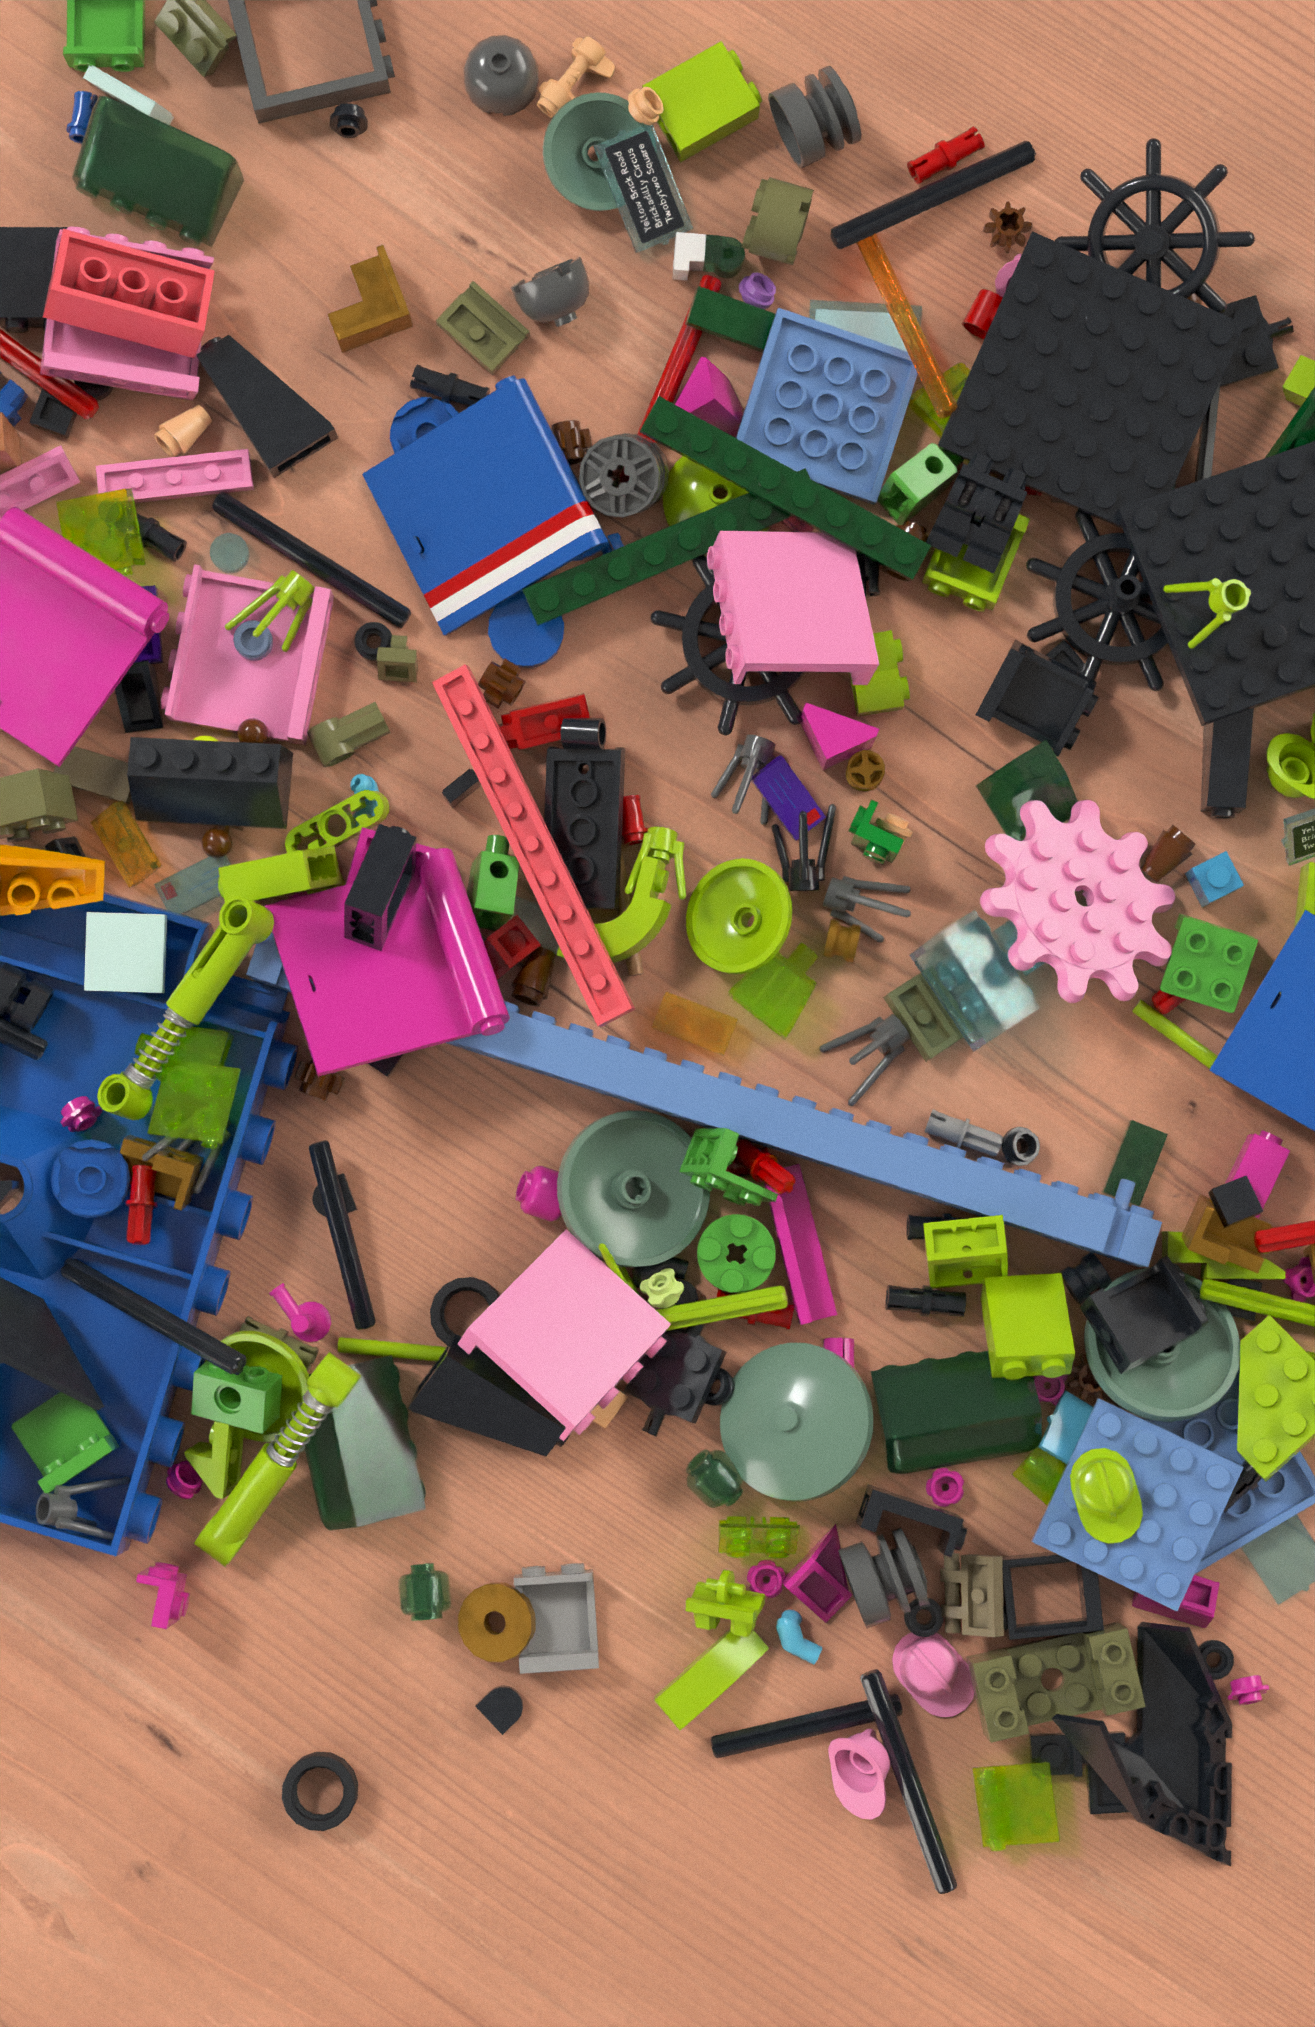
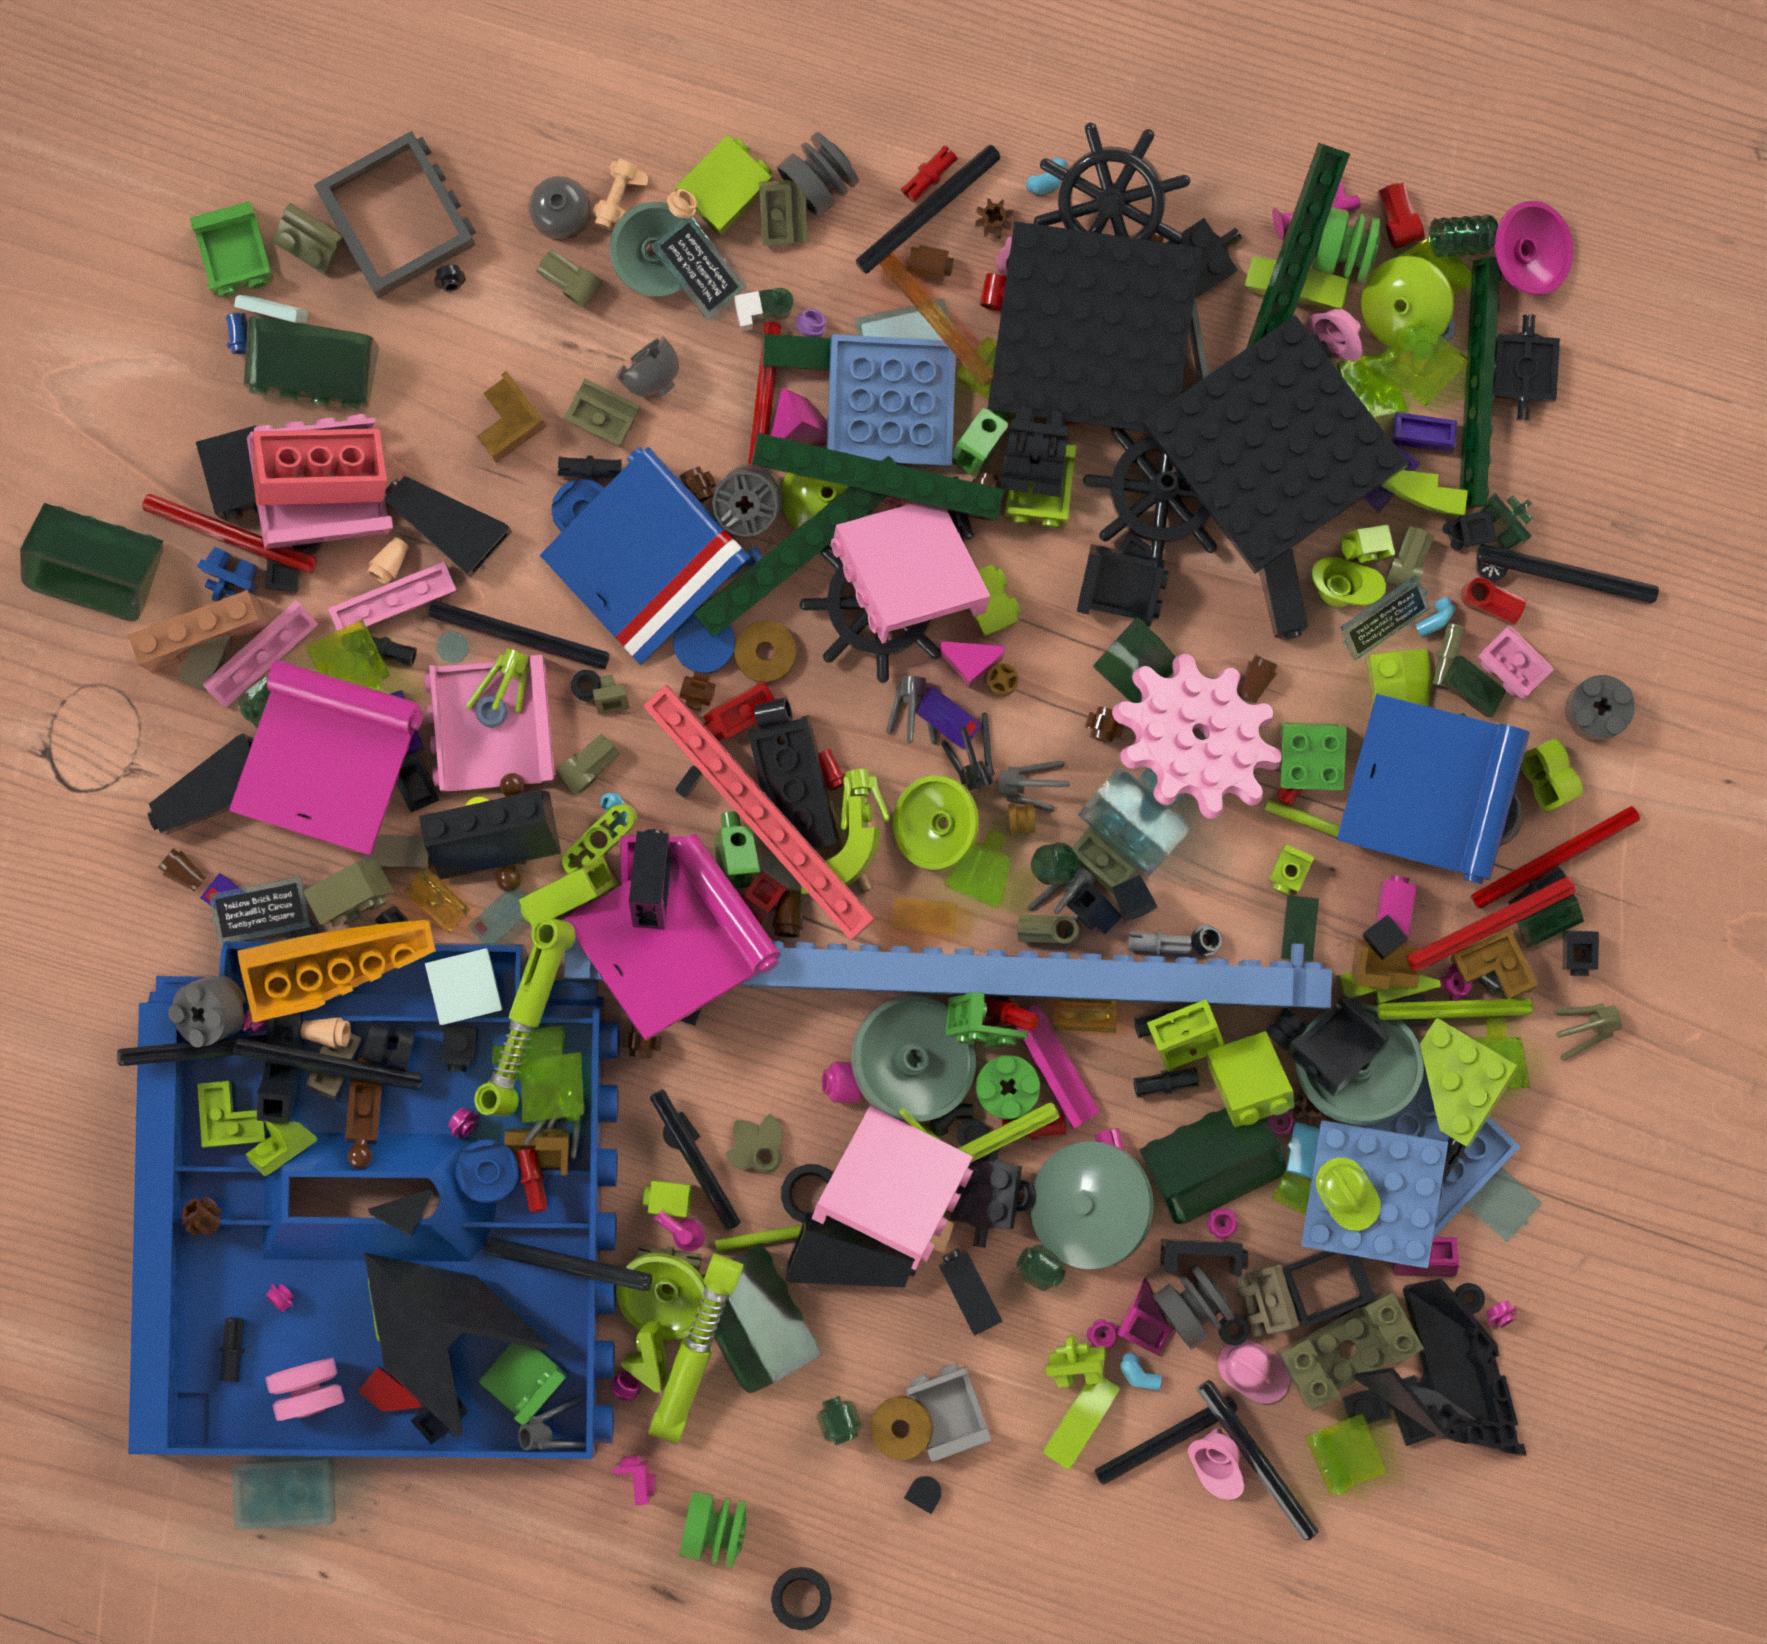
camera: 15 degrees left, 0 degrees up
bright green brick [191,1361,283,1434] -> none
yellowish green plate [640,1268,684,1308] -> none
clear neon green hinge [718,1516,800,1559] -> none
olive brick [742,177,814,265] -> none
green bracket [848,799,904,865] -> none
light nougat plate [875,813,913,845] -> none
lime plant [1164,578,1251,648] -> none
dark azure brick [1184,851,1244,907] -> none
none -> black bracket [440,1026,478,1072]
none -> olive piece [536,249,603,308]
none -> lime brick [643,1180,693,1217]
none -> bright green wheel [679,1491,747,1568]
none -> olive plate [725,1114,783,1174]
none -> pearl gold tile [734,620,797,683]
none -> olive plate [759,180,808,246]
none -> reddish brown brick [907,245,954,281]
none -> black brick [939,1248,1003,1336]
none -> olive piece [1017,914,1083,945]
none -> medium azure arm [1026,158,1068,195]
none -> clear green head [1031,842,1079,885]
none -> clear yellow plate [1053,998,1118,1033]
none -> black brick [1066,882,1123,934]
none -> reddish brown gear [1085,706,1124,743]
none -> black slope [1111,875,1158,923]
none -> lime brick [1268,844,1315,896]

